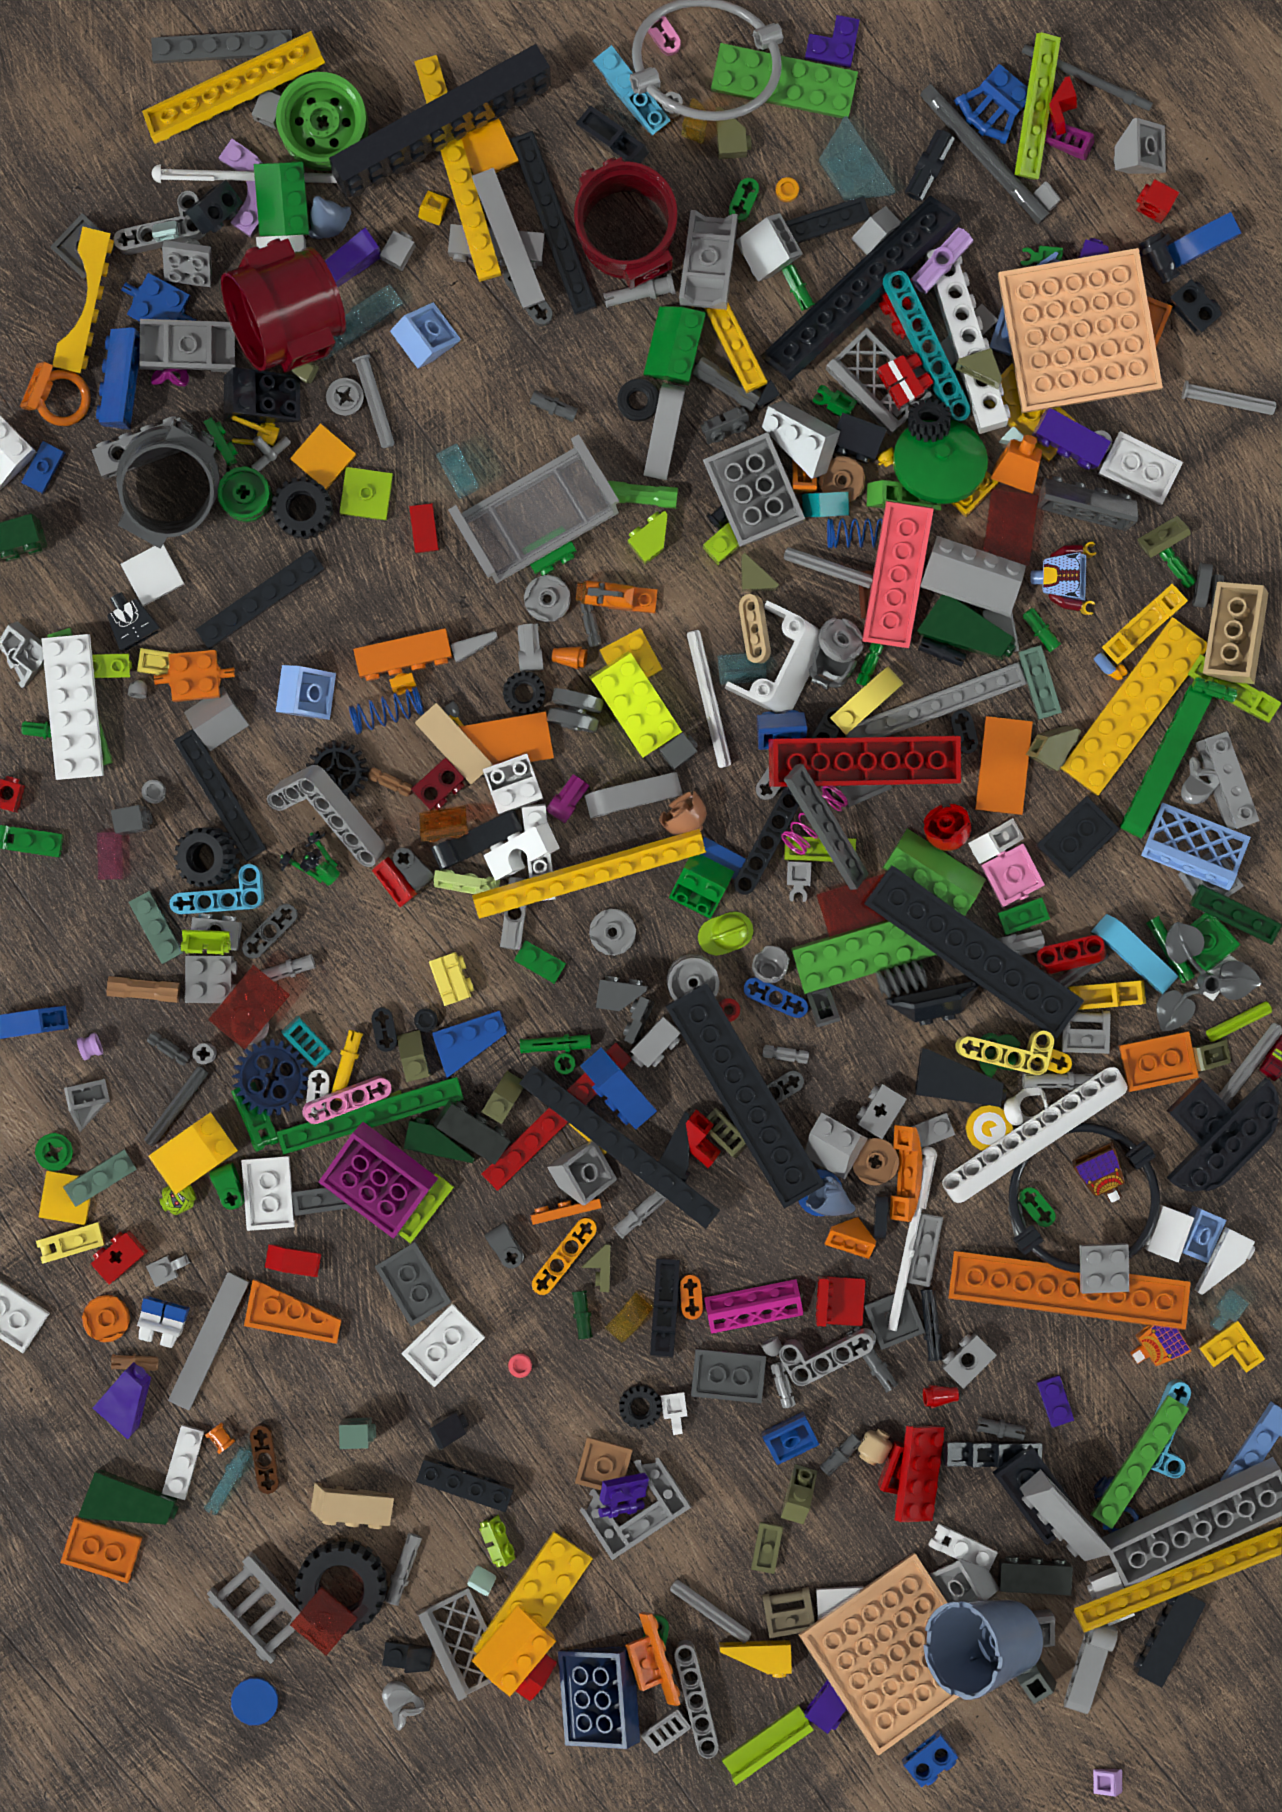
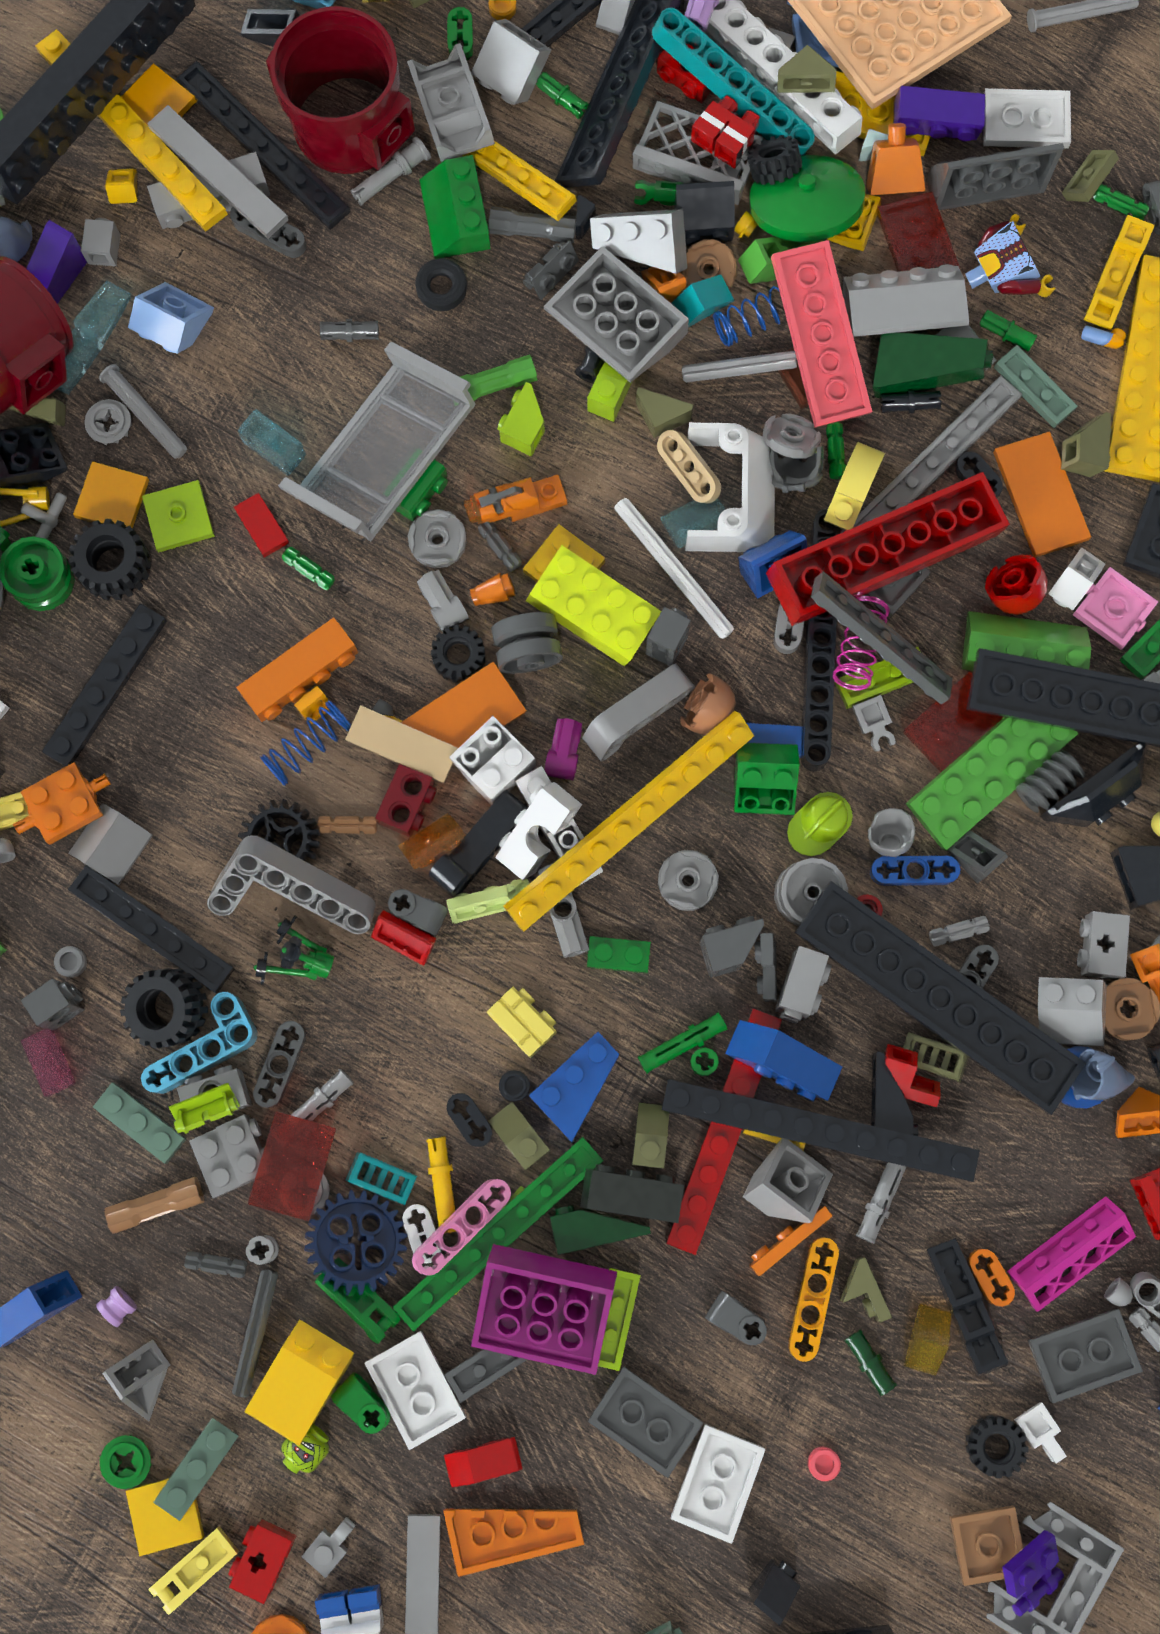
camera: 20 degrees left, 10 degrees down
light blue slope [276,665,336,720] -> none
light grey slope [451,631,498,663] -> none
light grey beam [644,383,686,480] -> none
none -> green axle [282,547,335,590]

